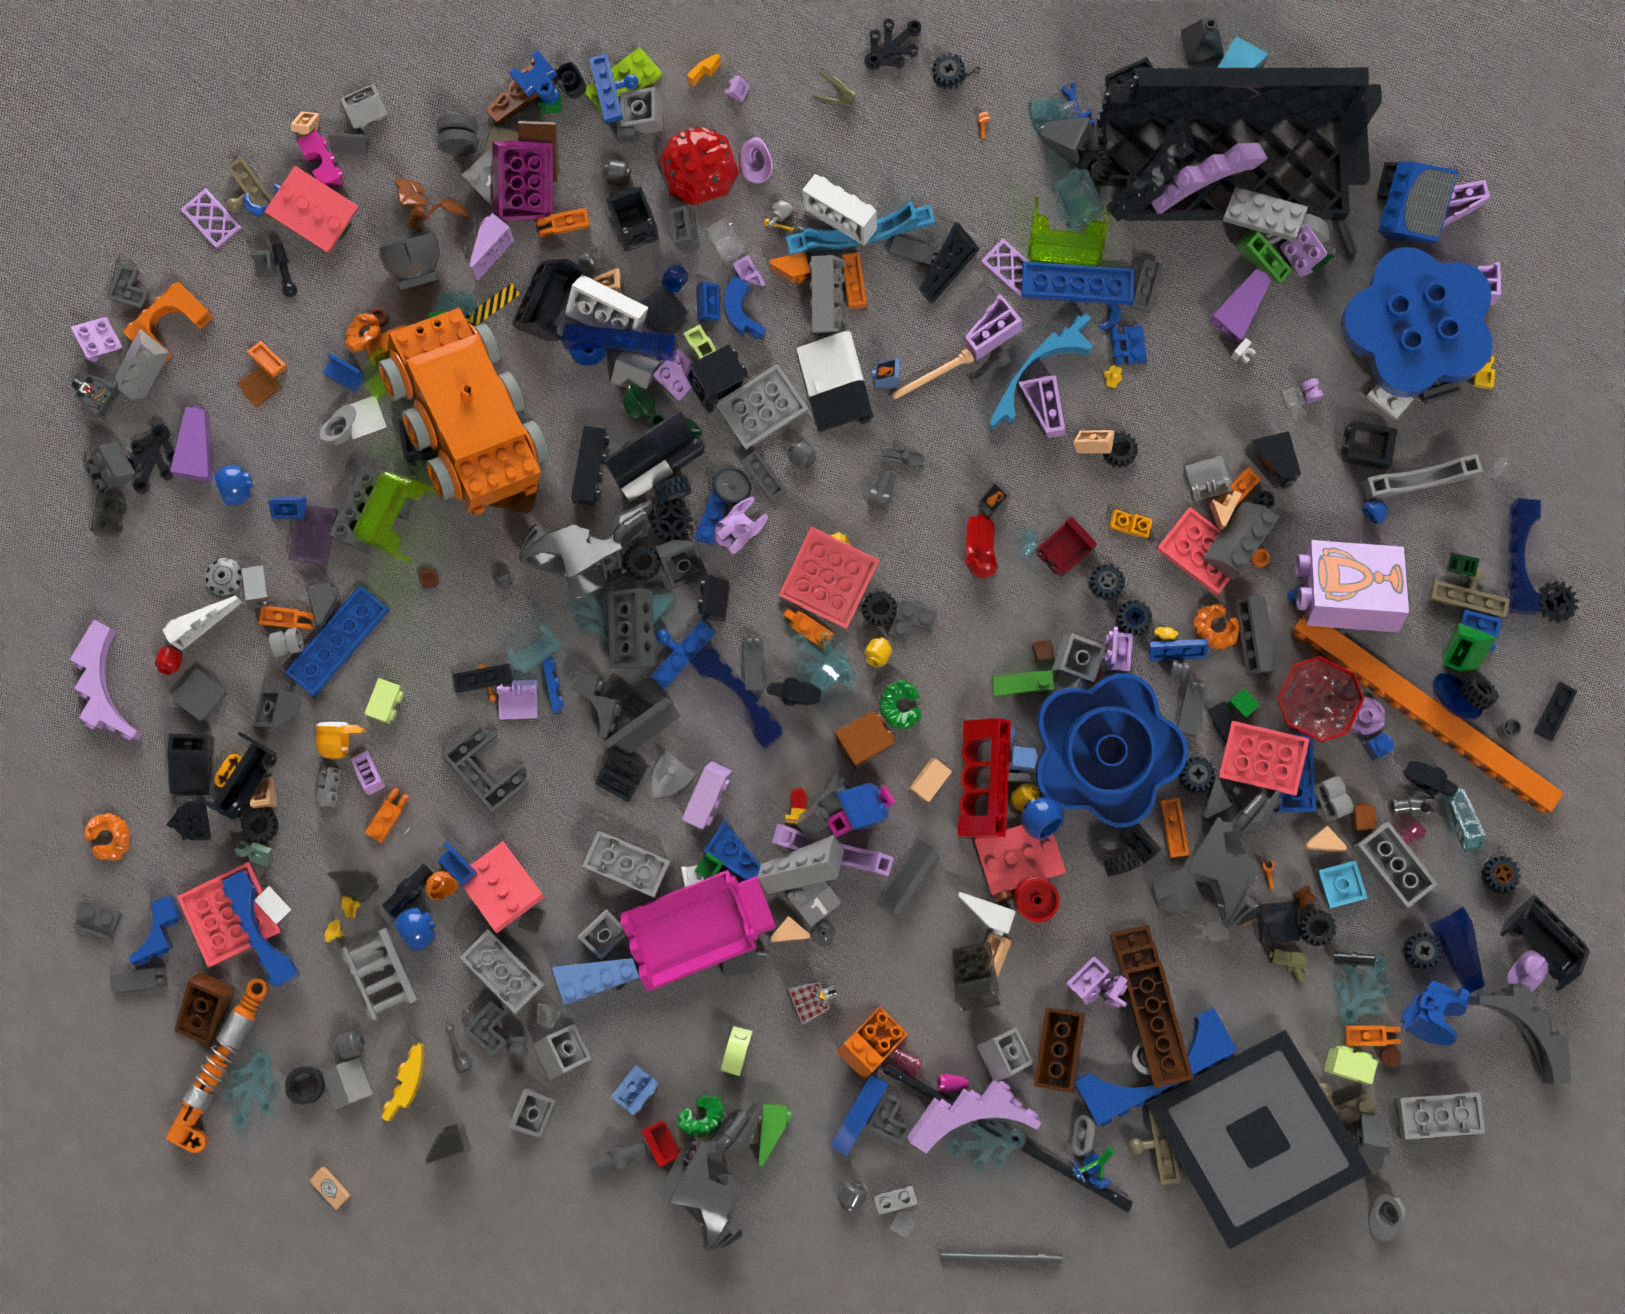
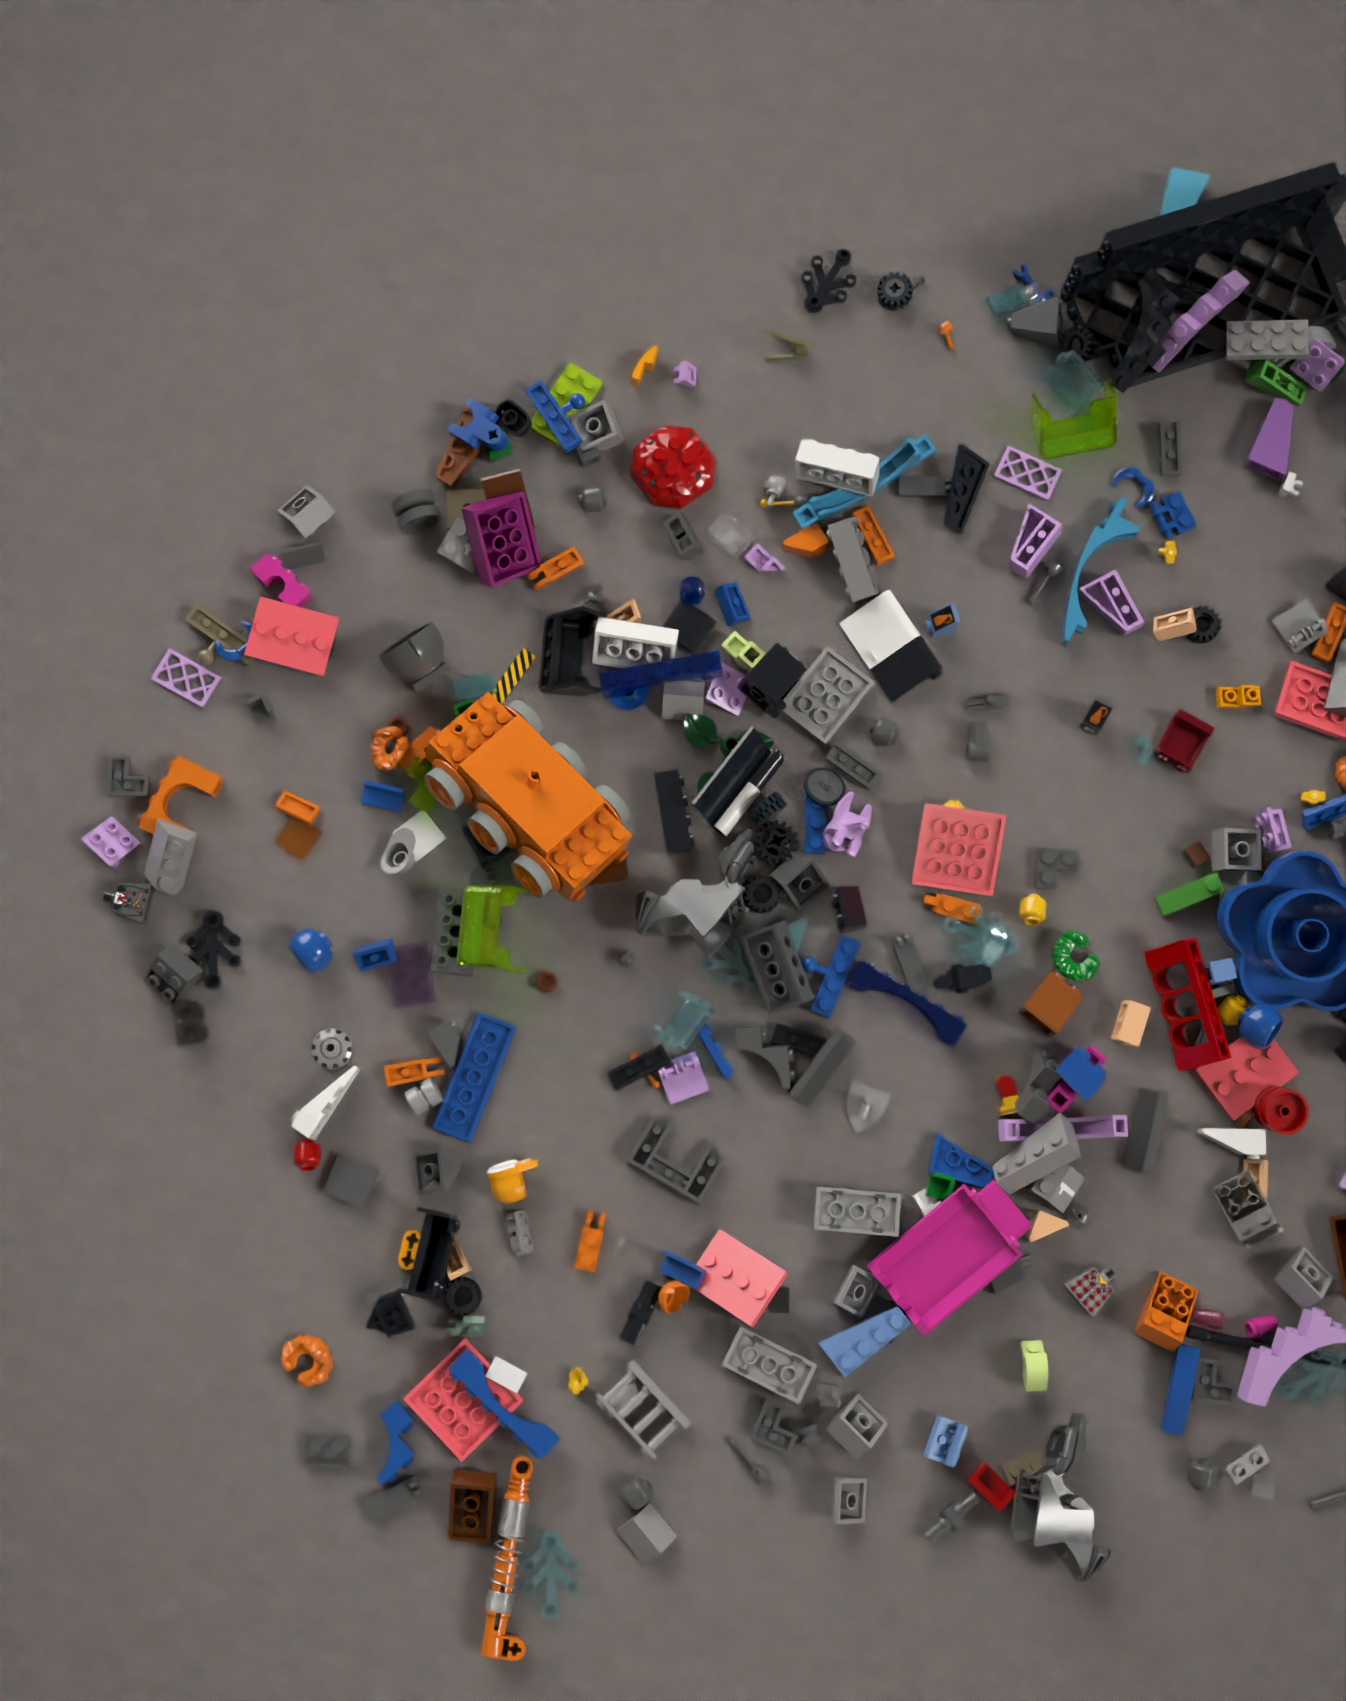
camera: 20 degrees left, 0 degrees up
lavender arch [70,620,142,741] -> none
black slope [168,733,214,795] -> none
medium lavender slope [170,405,213,483] -> none
hinge [241,565,268,610] -> none
black pin [272,243,298,297] -> none
black tyre [285,1066,325,1105] -> none
light nougat slope [291,111,320,139] -> none
light nougat slope [309,1166,351,1210] -> none
clear smoke slope [328,870,380,903] -> none
yellow plant [341,895,360,918] -> none
lavender slope [350,750,385,795] -> none
yellowish green brick [364,678,404,724] -> none
yellow slope [381,1043,425,1122] -> none
blue wheel [394,908,436,951] -> none
dark orange plant [395,178,471,229] -> none
clear smoke slope [425,1123,471,1164] -> none
lavender slope [469,213,514,281] -> none
black slope [595,748,648,802] -> none
black container [606,186,660,252] -> none
green piece [676,1095,724,1137] -> none
lavender wedge [682,761,732,829] -> none
blue arch [724,276,766,340] -> none
lavender hat [740,137,773,184] -> none
bright green slope [759,1104,791,1166] -> none
black tyre [862,590,897,627] -> none
light nougat piece [892,348,974,399] -> none
red hair [964,514,998,578] -> none
blue tile [1021,261,1134,305] -> none
black wheel [1089,564,1125,600] -> none
black hinge [1104,57,1154,88] -> none
black wheel [1116,600,1153,636] -> none
dark grey slope [1181,17,1224,65] -> none
light nougat slope [1210,490,1242,531] -> none

